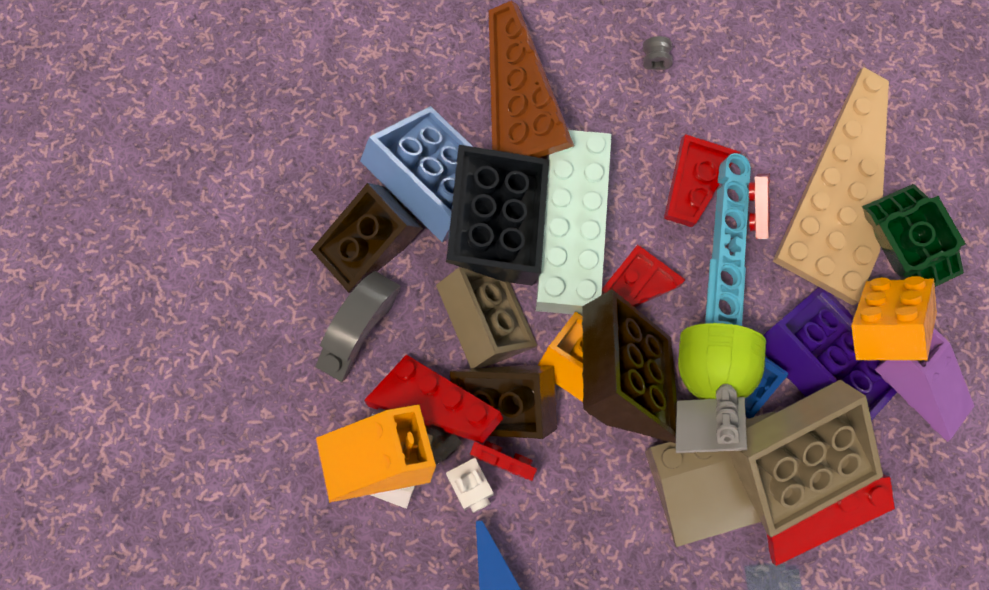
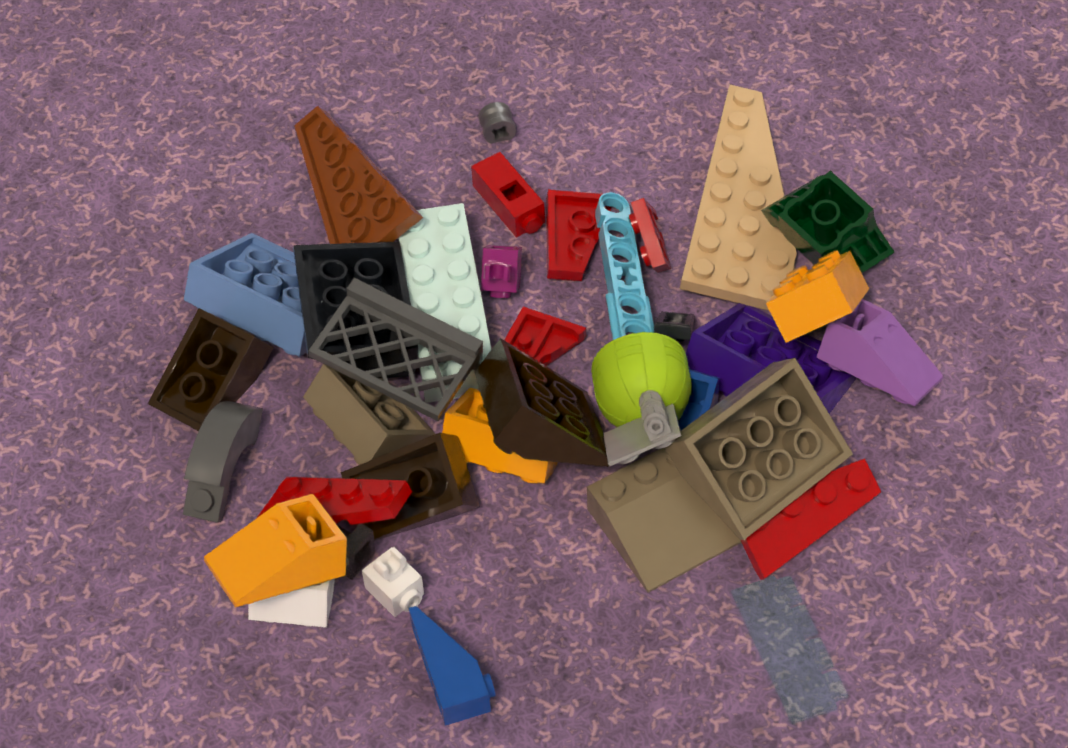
camera: 10 degrees left, 20 degrees down
red wing [470,441,537,482] -> none
none -> dark grey fence [308,278,483,421]
none -> red brick [471,152,545,238]
none -> magenta brick [481,245,522,298]
none -> black plate [654,311,695,341]

